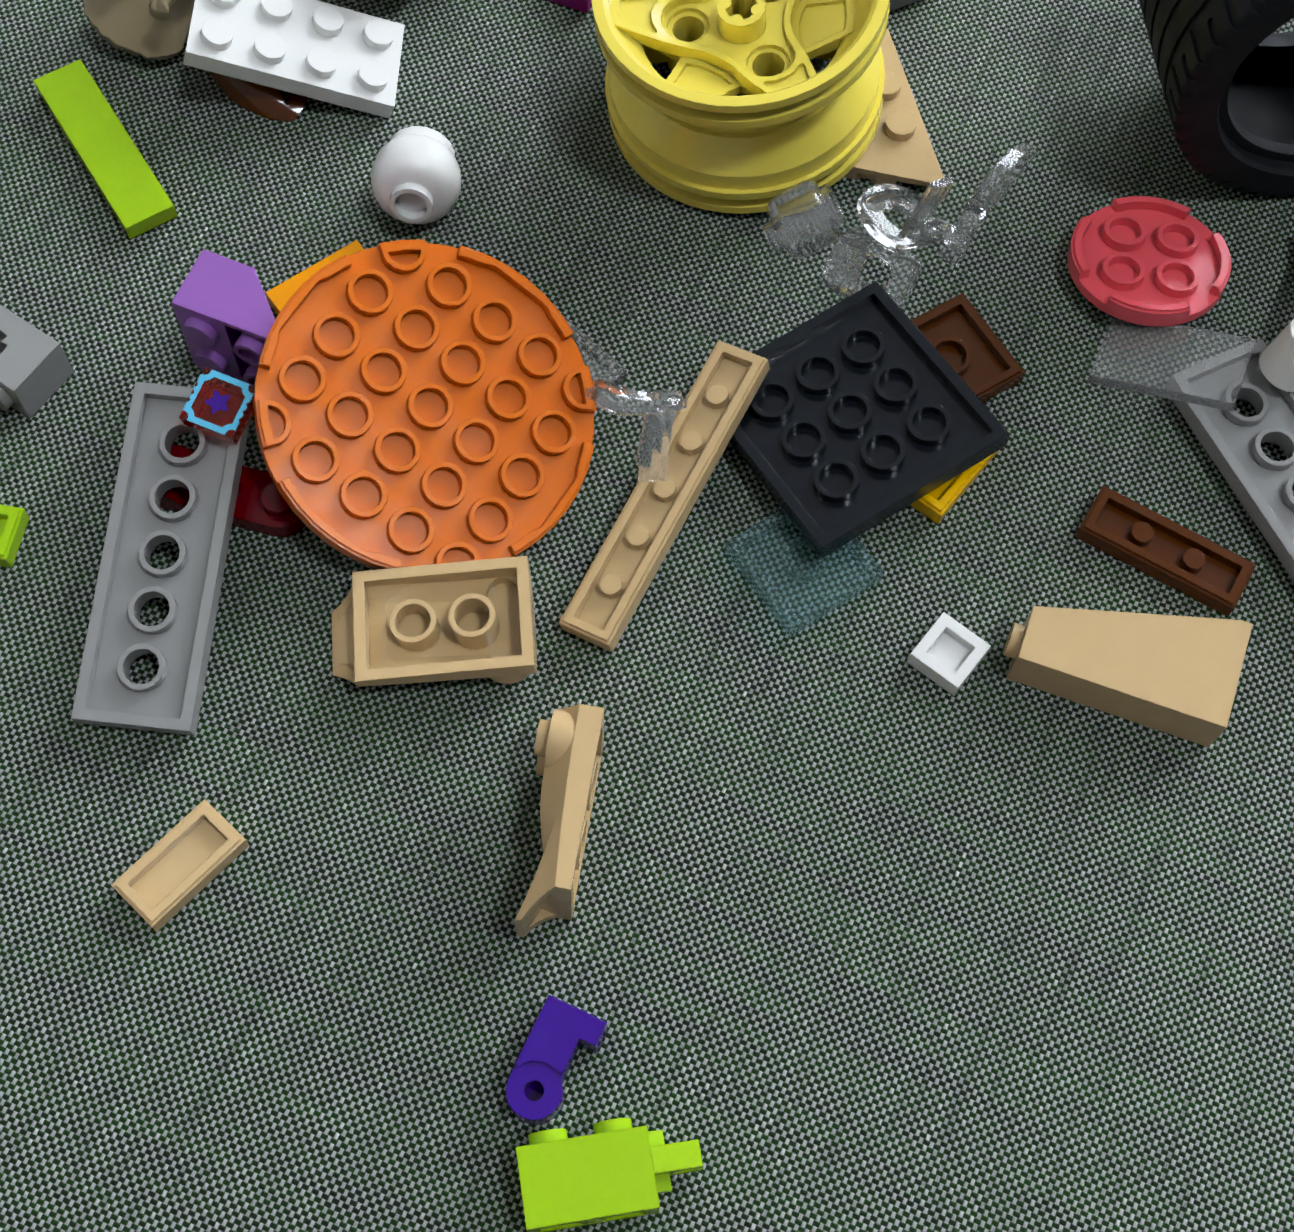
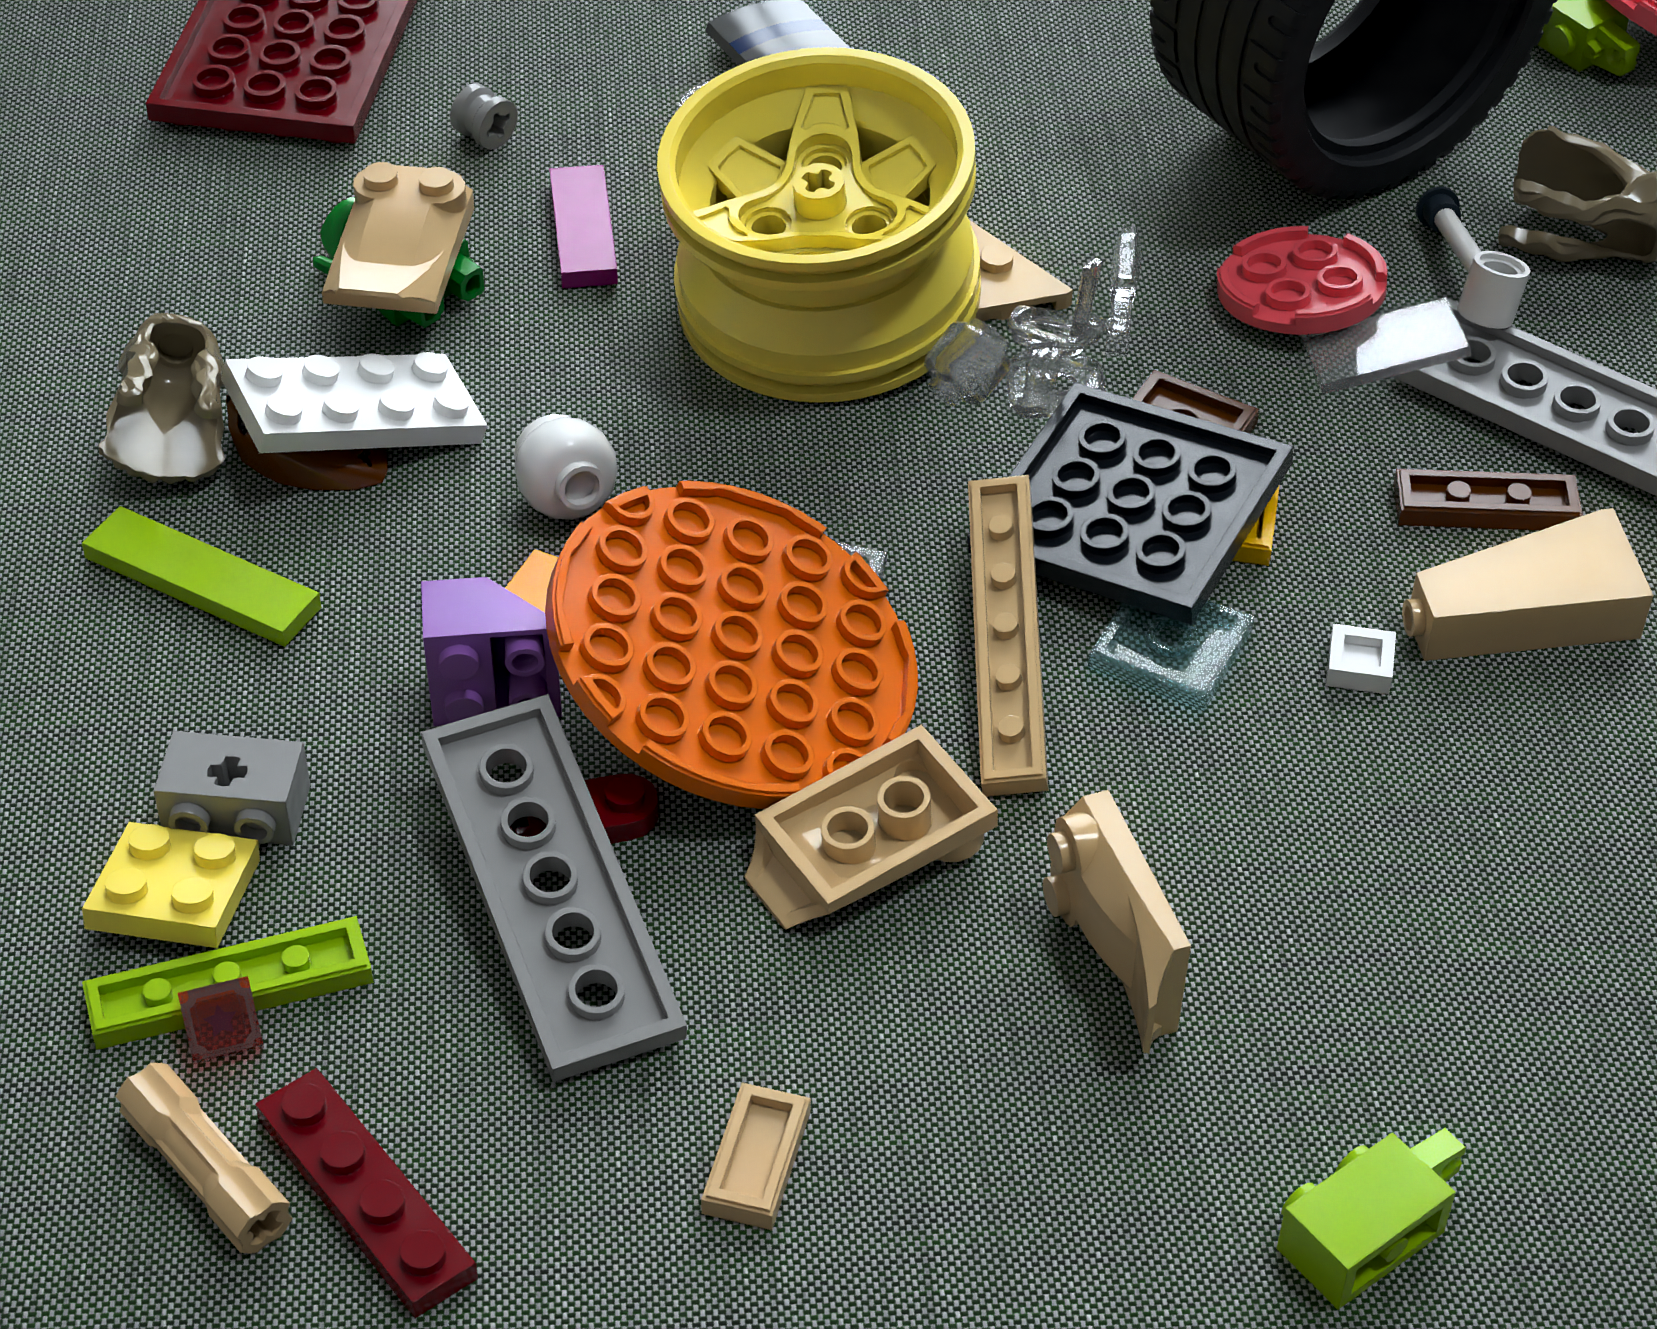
camera: 25 degrees left, 20 degrees down
clear red tile [179,366,254,445] -> none
dark purple leg [506,995,607,1126] -> none
clear piece [585,379,687,482] -> none

